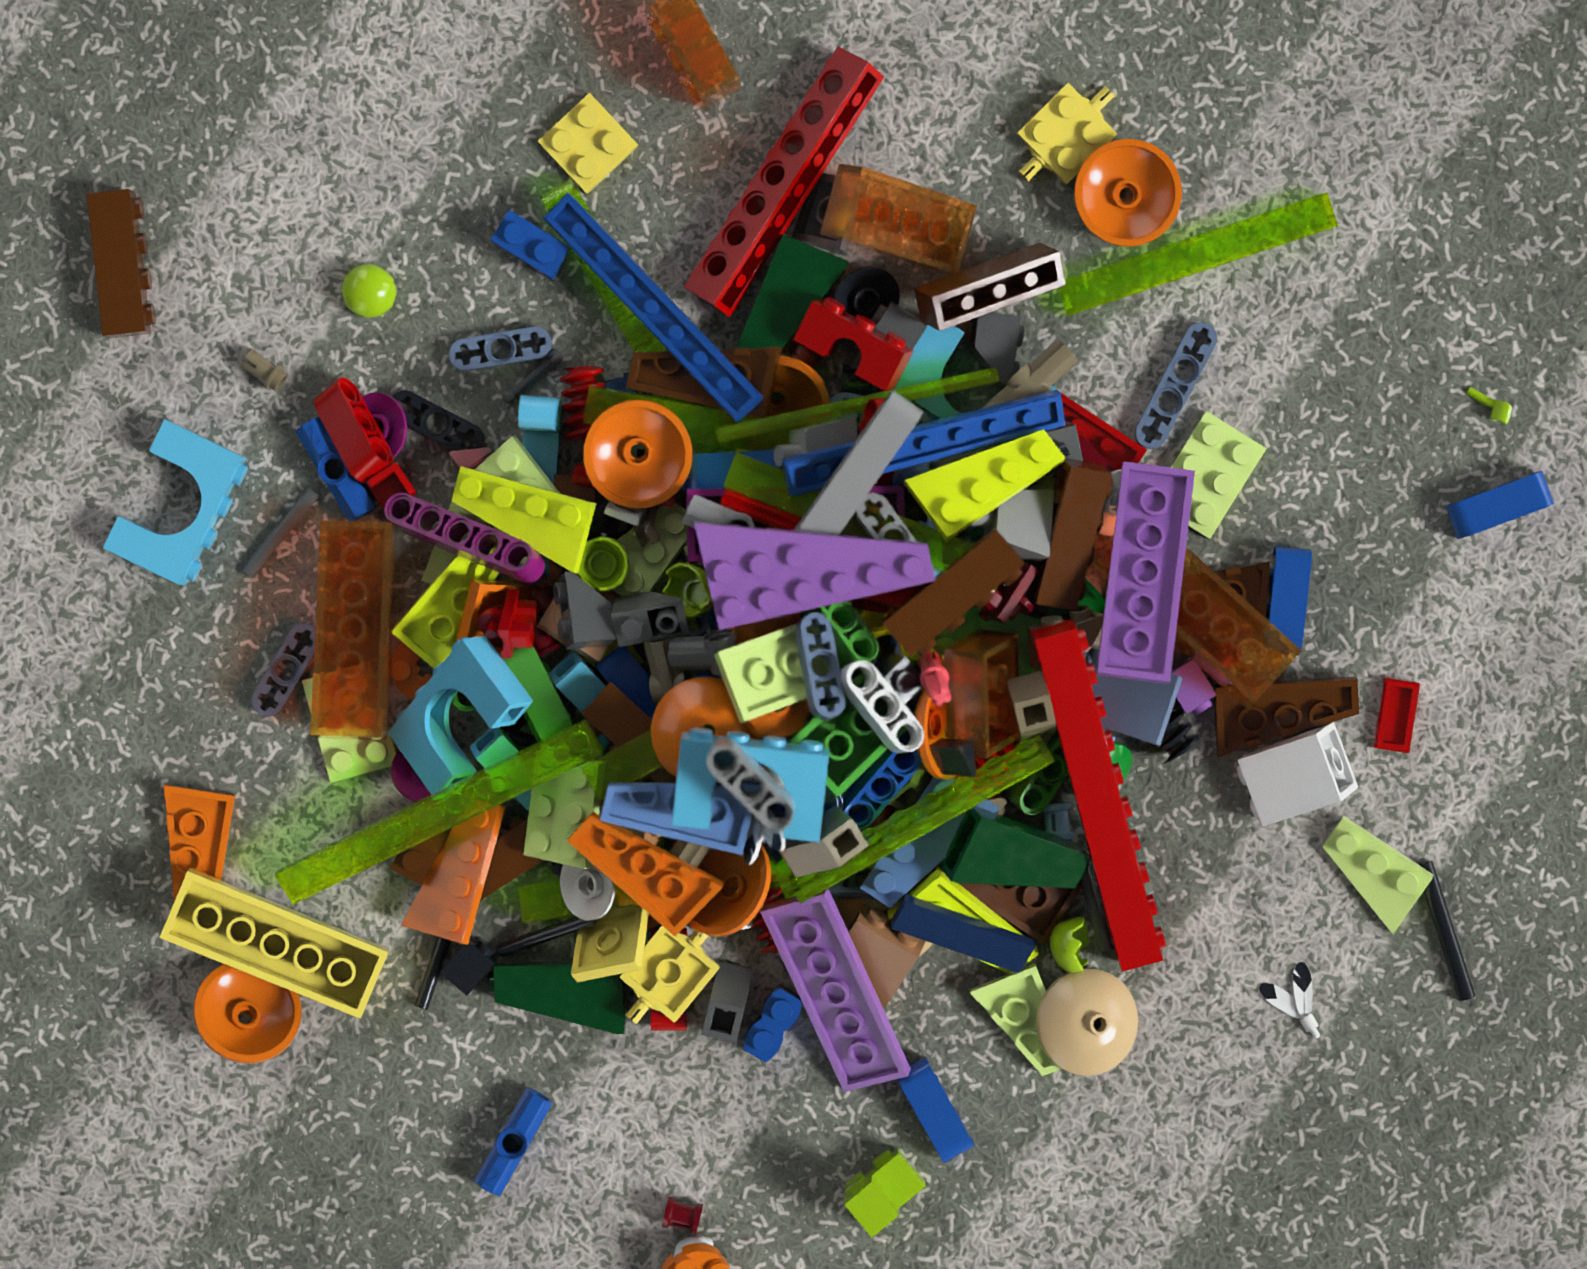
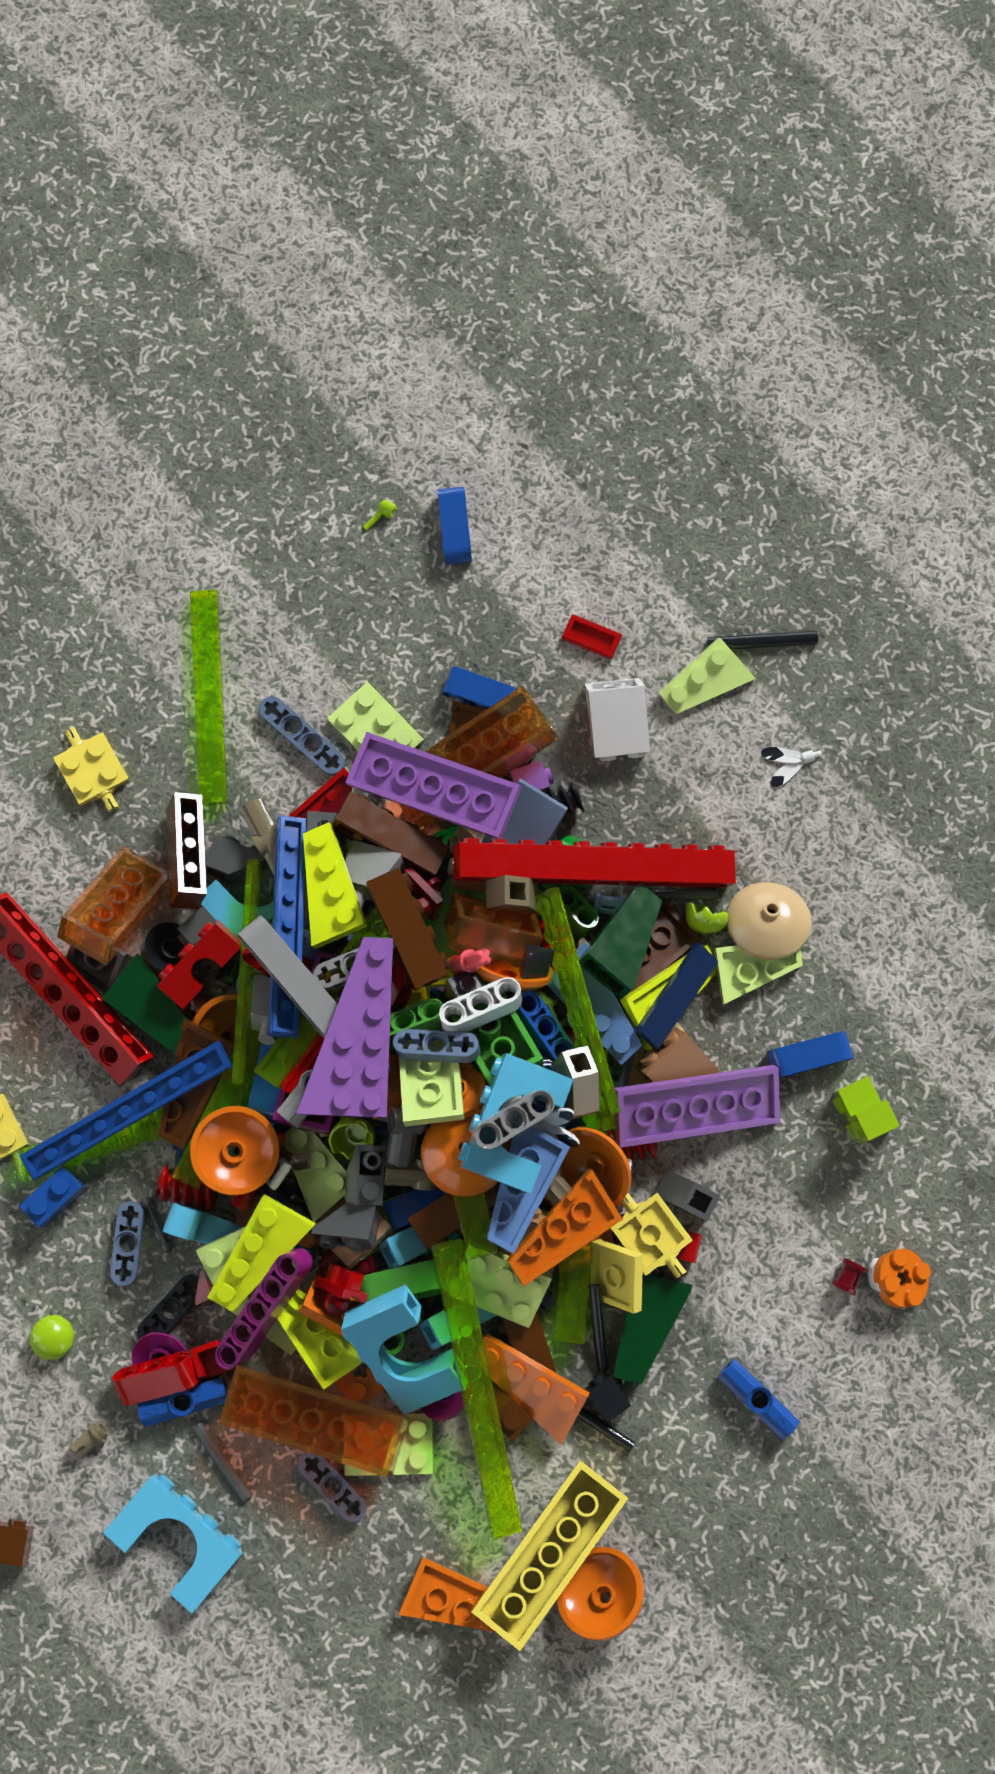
camera: 70 degrees left, 10 degrees down
white dish [560,864,615,921] -> none
lime hair [576,536,630,591] -> none
blue brick [744,984,802,1062] -> none
orange dish [1074,139,1182,247] -> none
reddish brown wing [1214,676,1359,757] -> none

